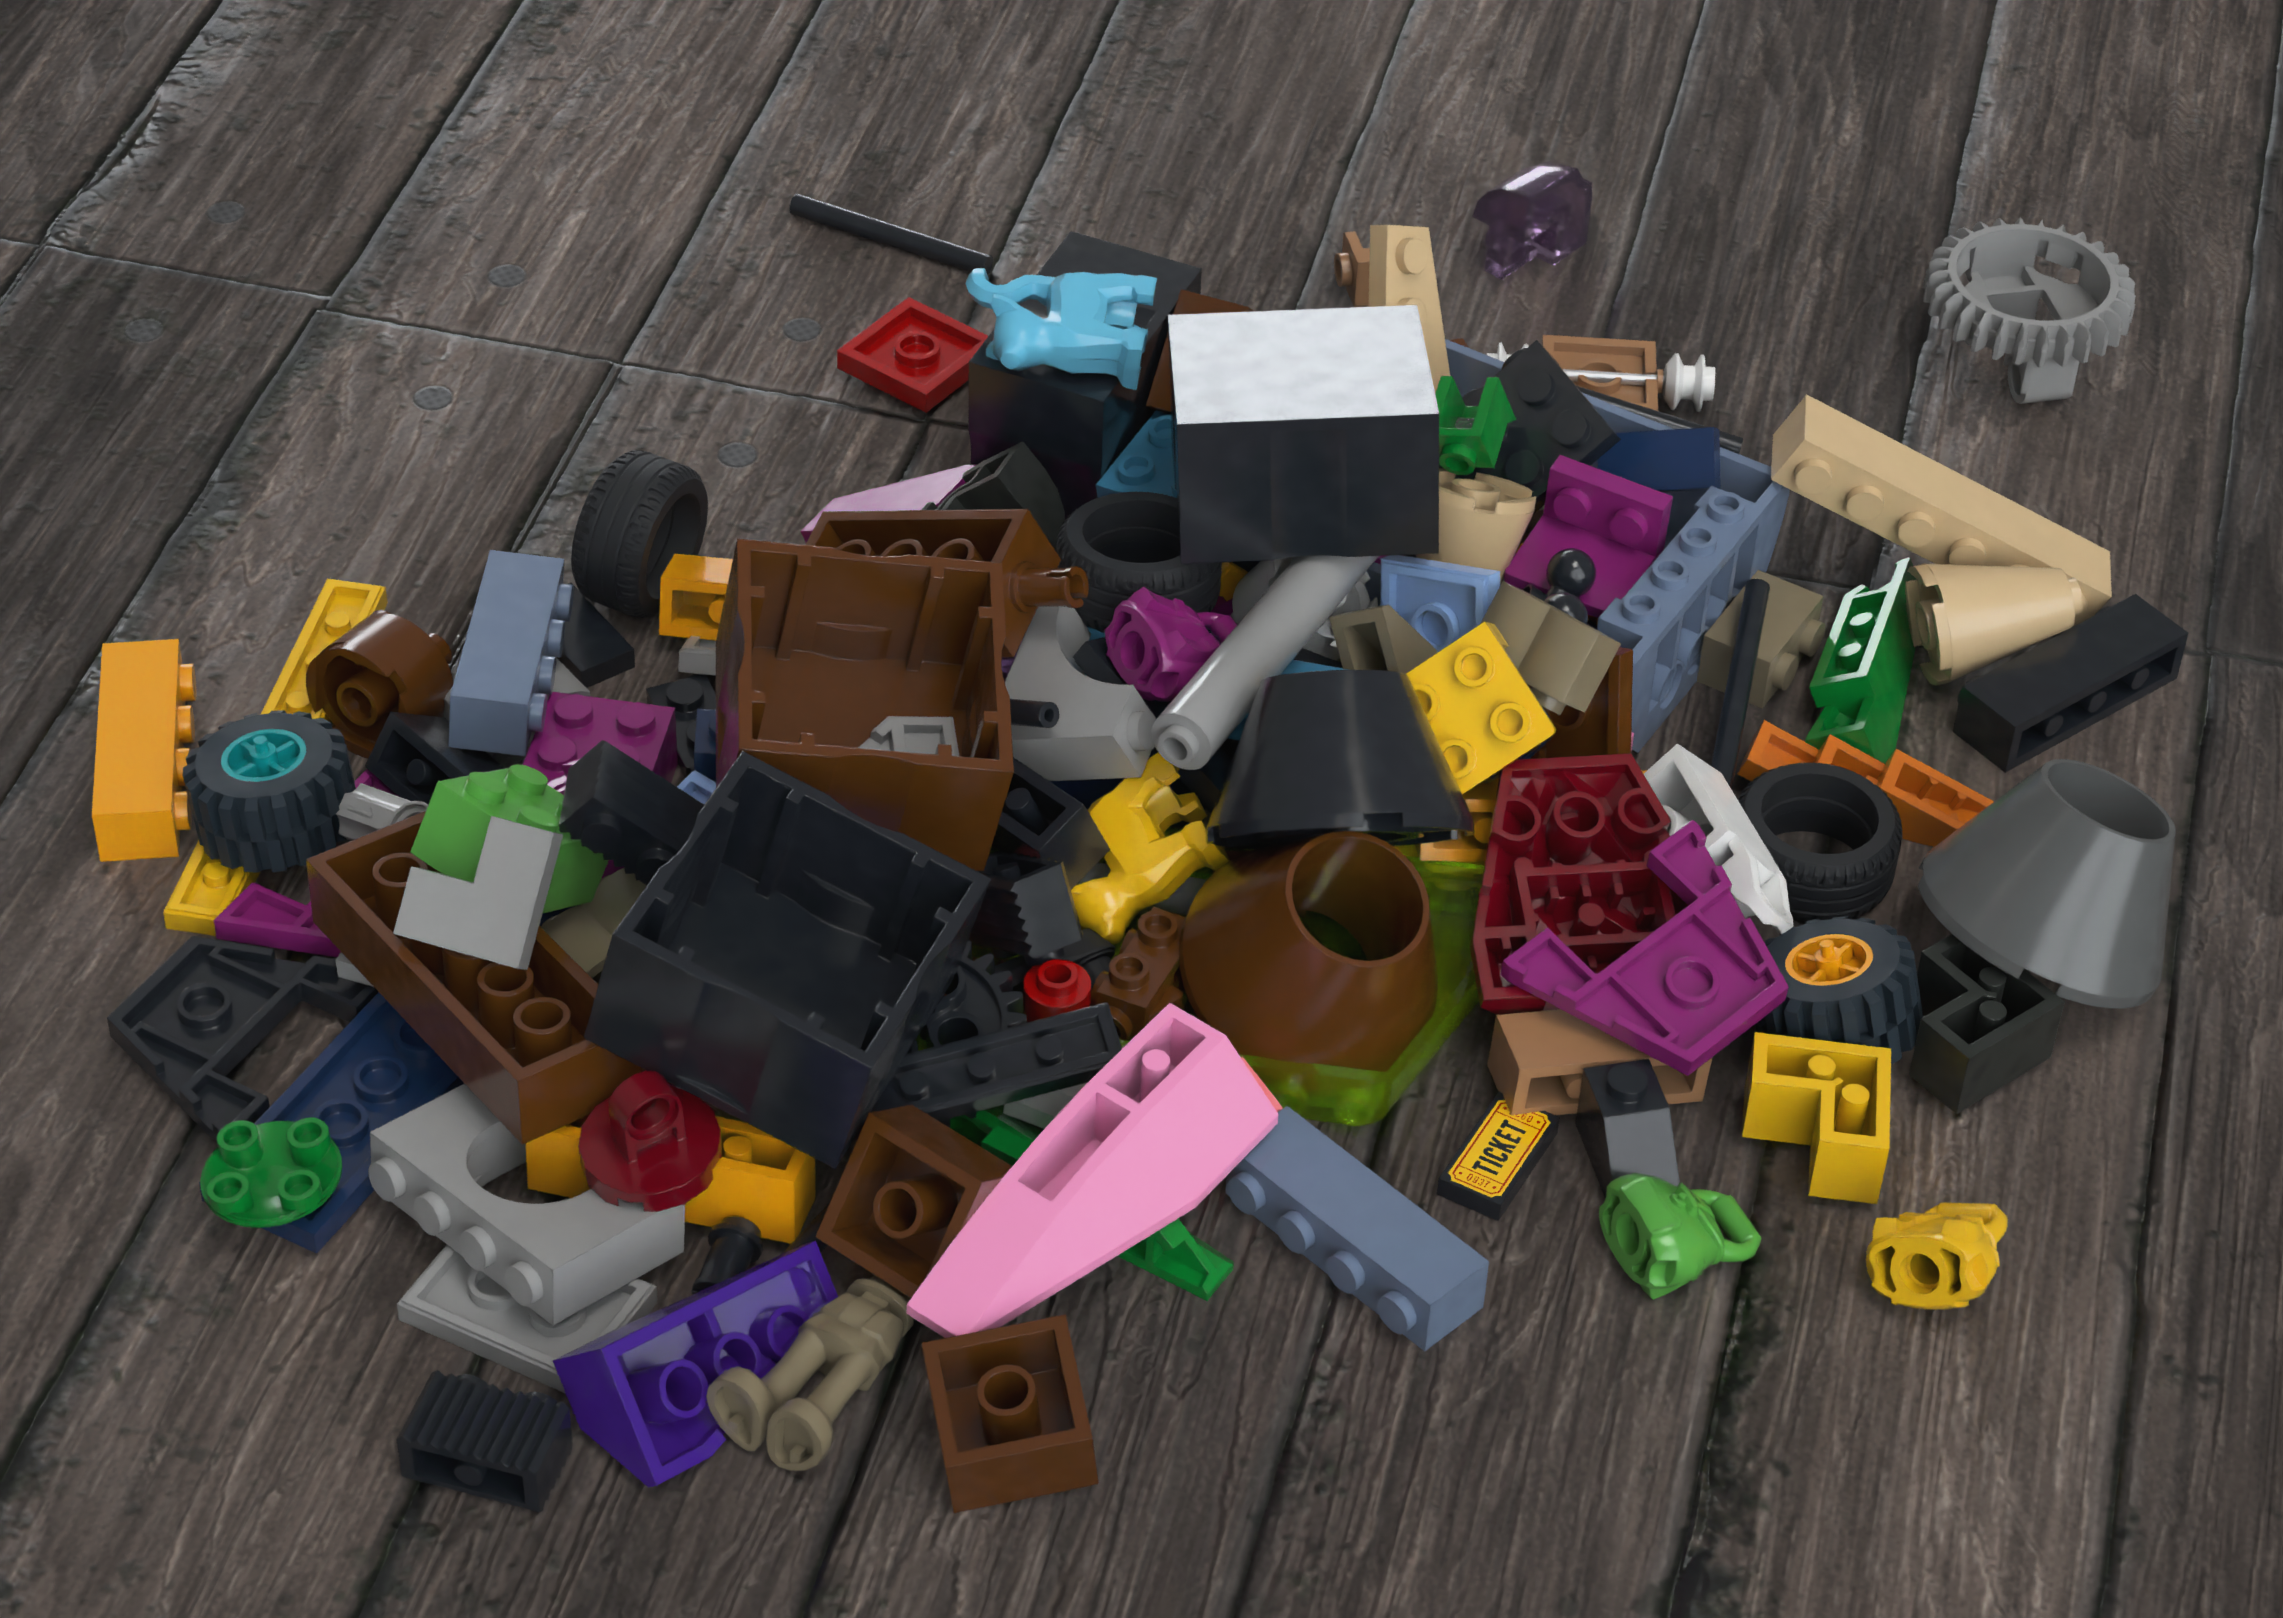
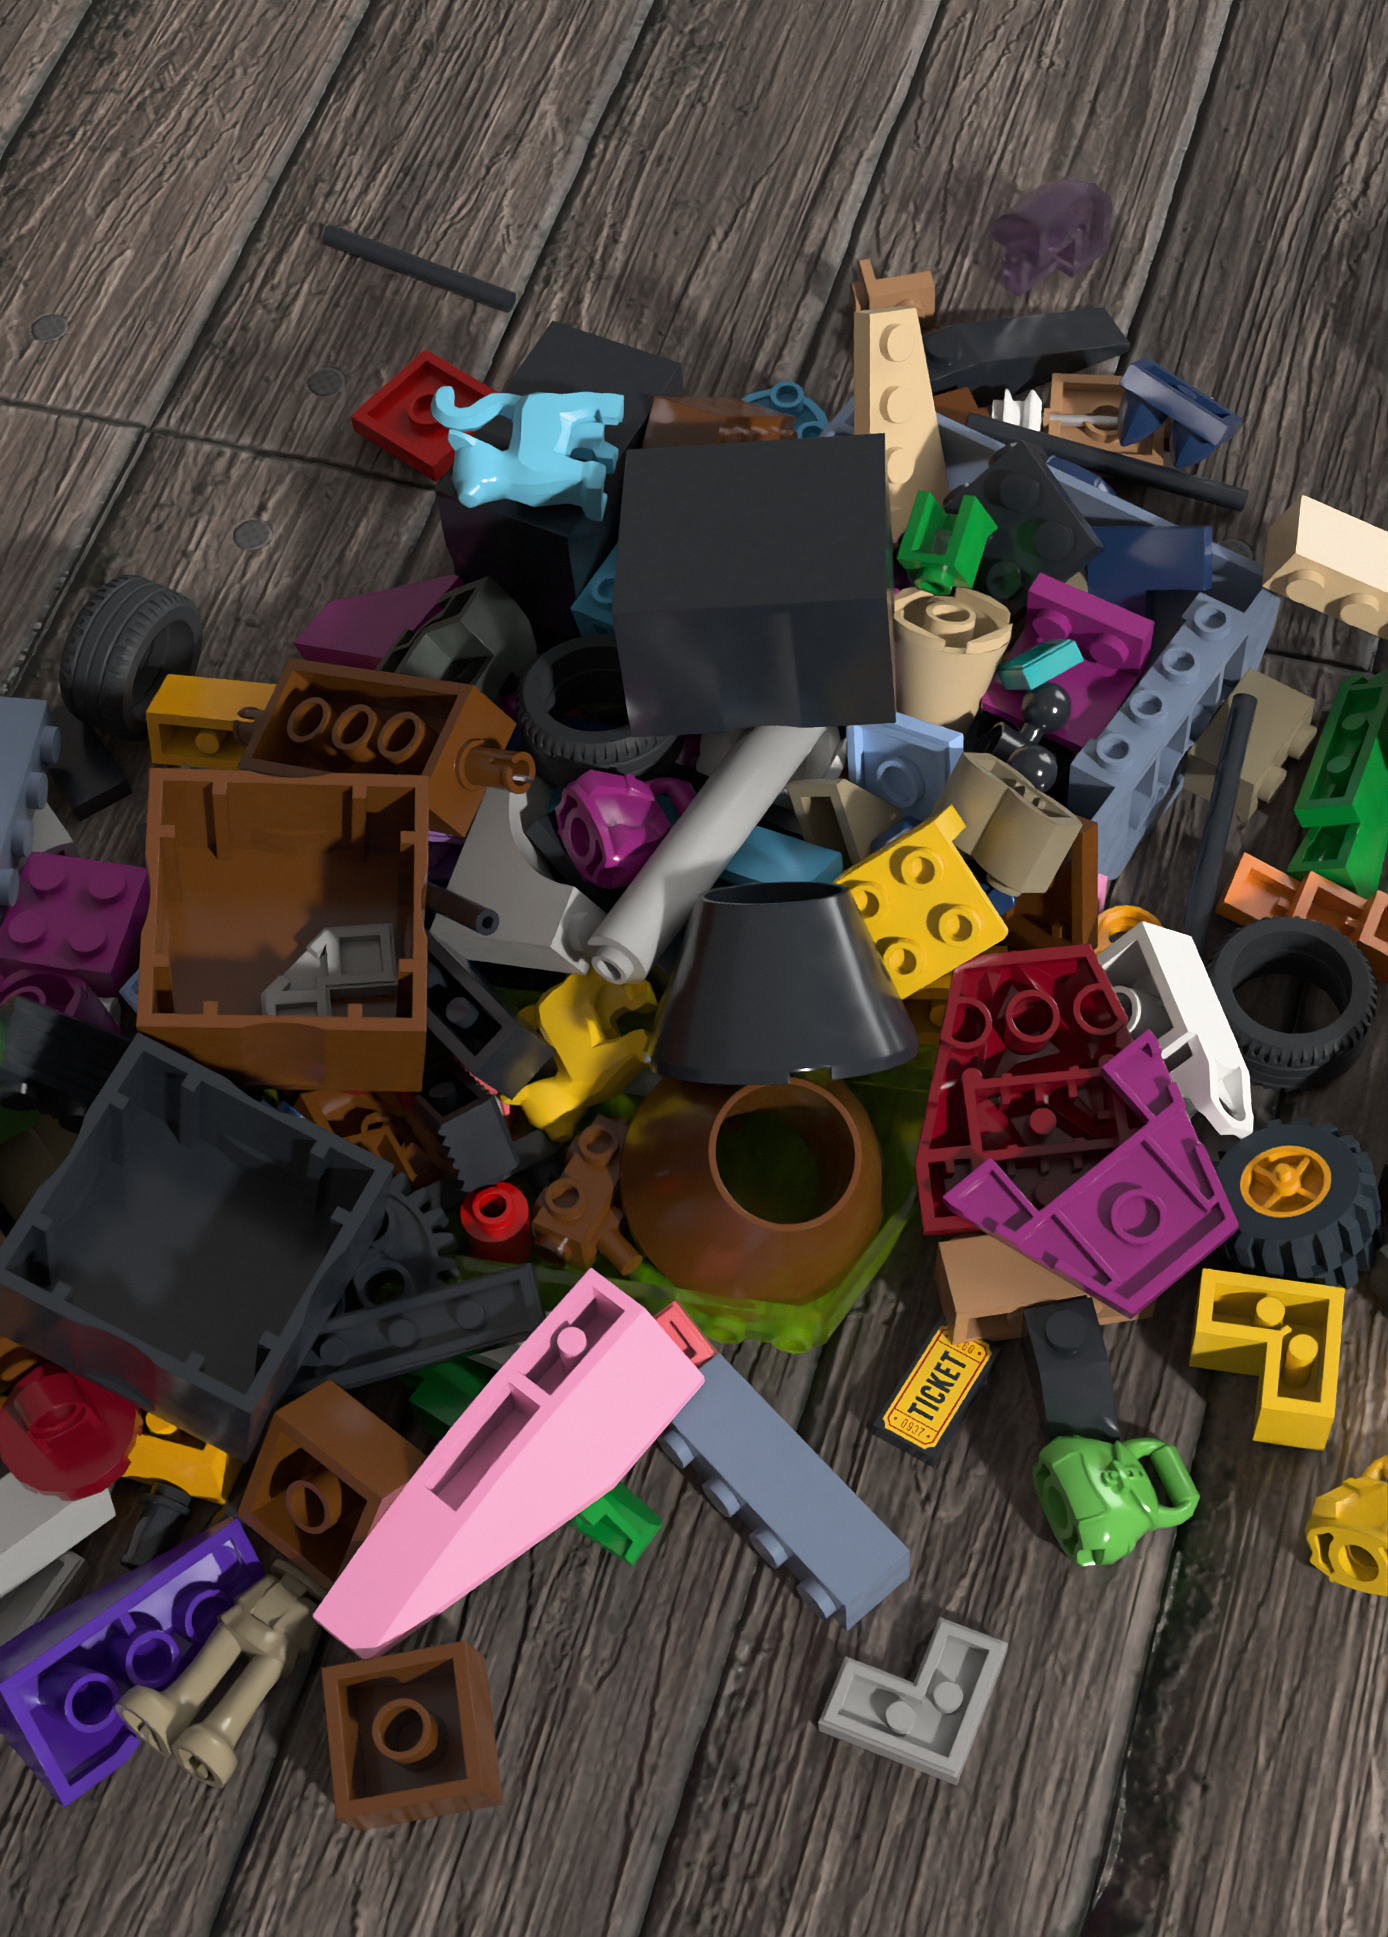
camera: 10 degrees right, 15 degrees up
none -> light grey tile [818,1617,1008,1785]
none -> black wedge [921,307,1130,408]
none -> teal tile [997,639,1084,690]
none -> dark blue tile [1117,357,1243,468]

